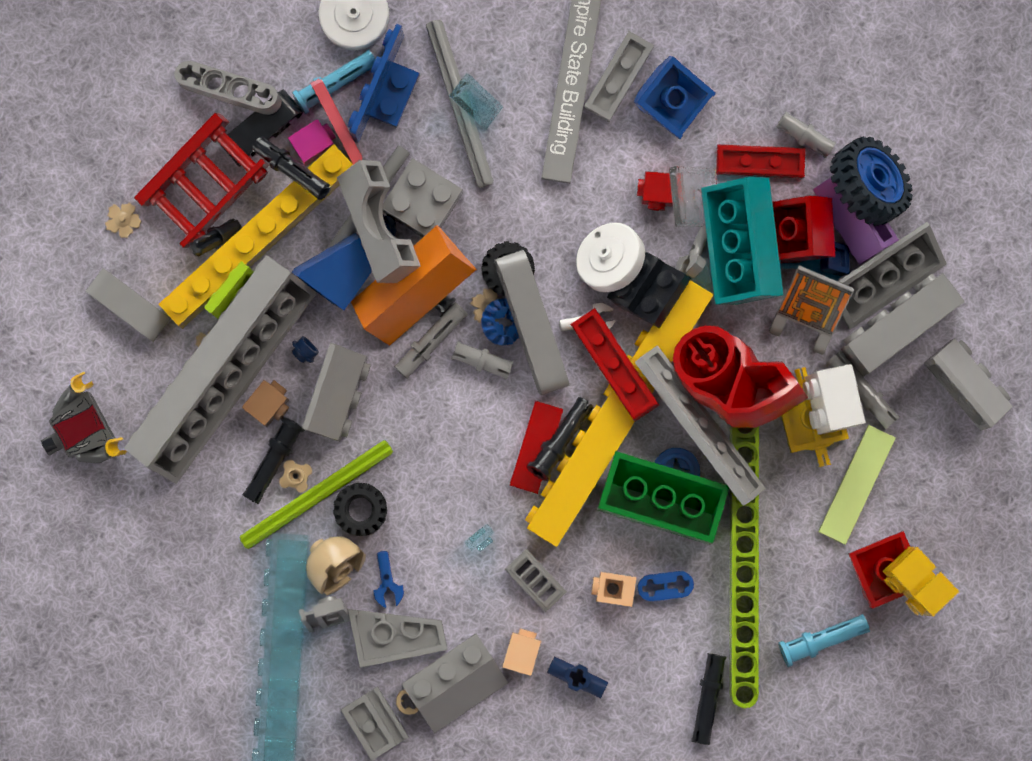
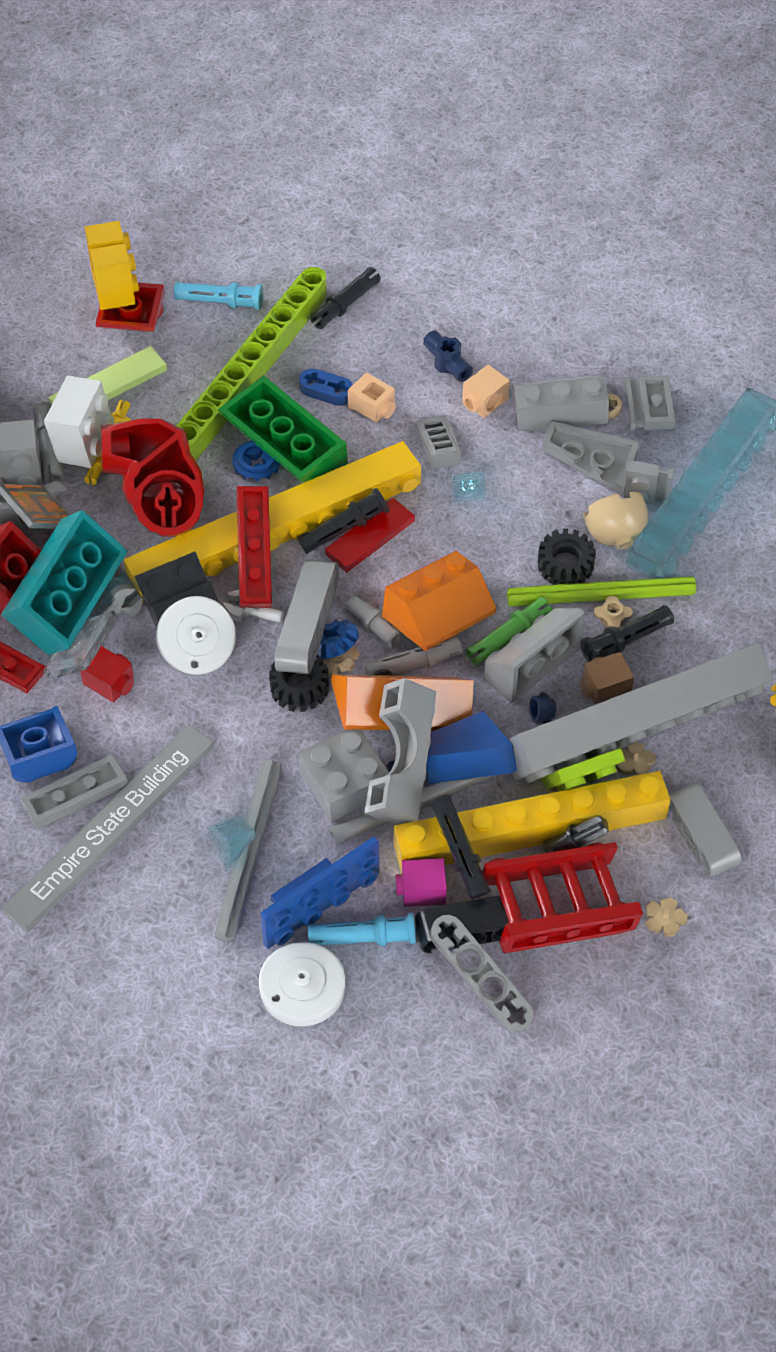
camera: 150 degrees left, 30 degrees down
coral tile [310,79,363,165] -> none
blue bar [373,551,404,608] -> none
light grey plate [635,345,766,506] -> none
none -> orange slope [382,550,497,651]
none -> bright green pin [465,597,552,666]

